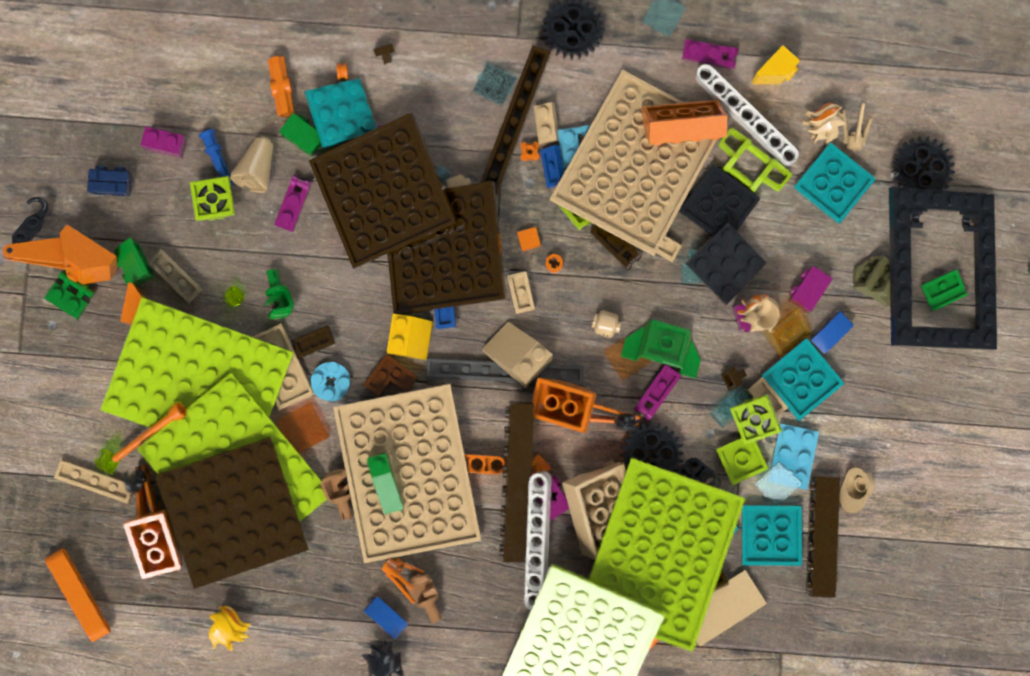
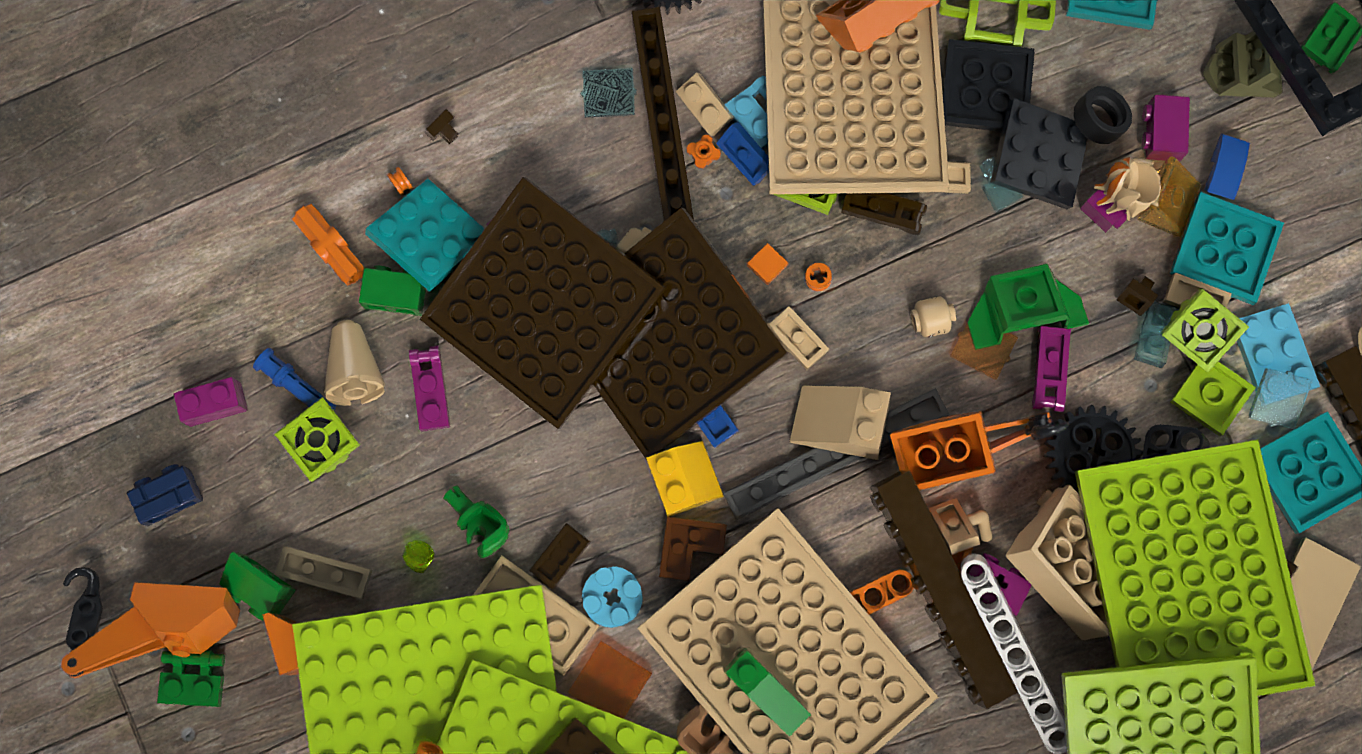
camera: 25 degrees left, 5 degrees down
none -> tan plate [928,498,993,555]
none -> black tyre [1073,86,1132,144]

